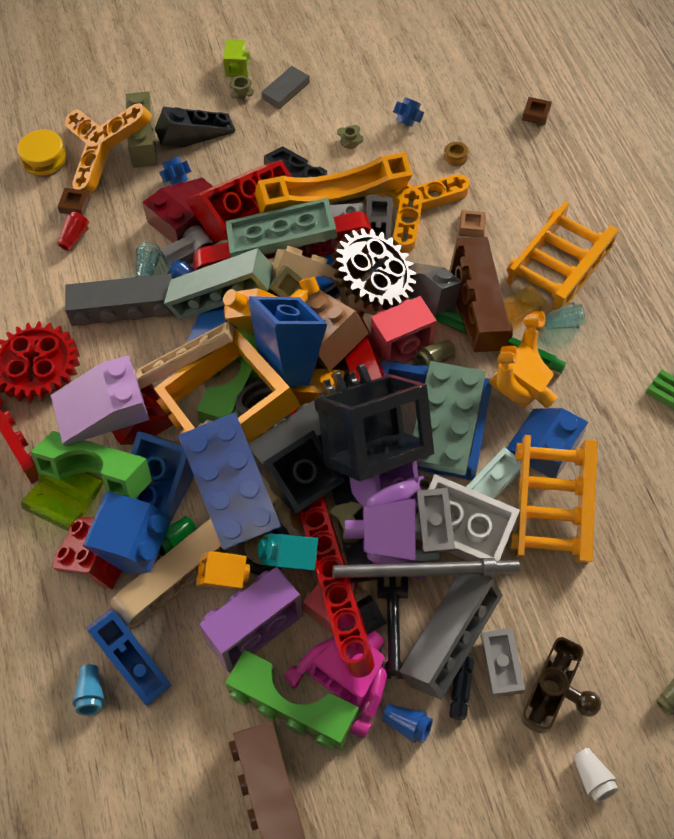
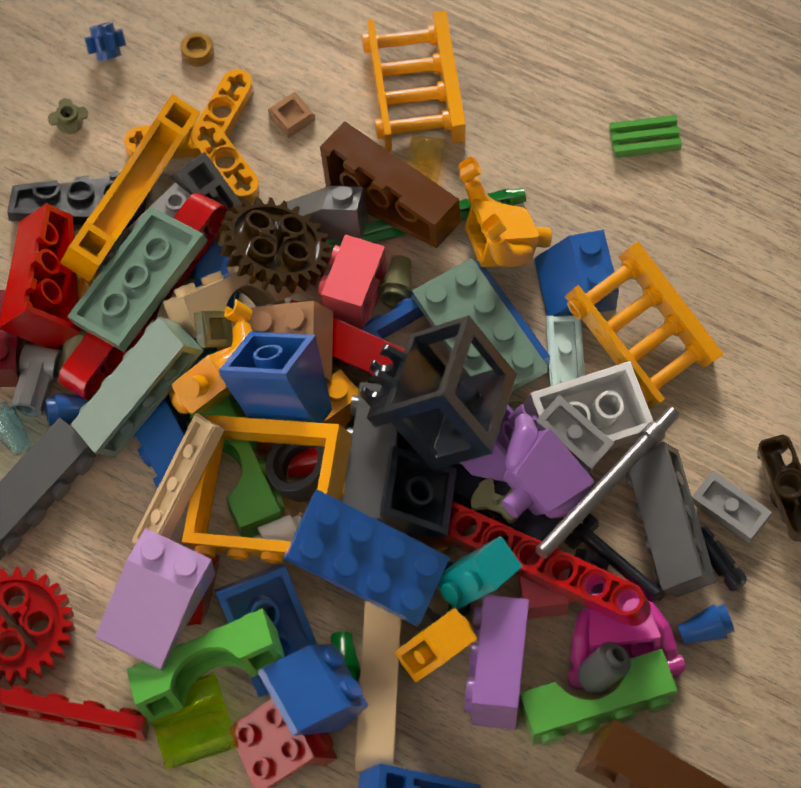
camera: 45 degrees left, 5 degrees up
clear light blue cone [545,302,586,329] -> none
none -> dark grey brick [578,642,631,693]

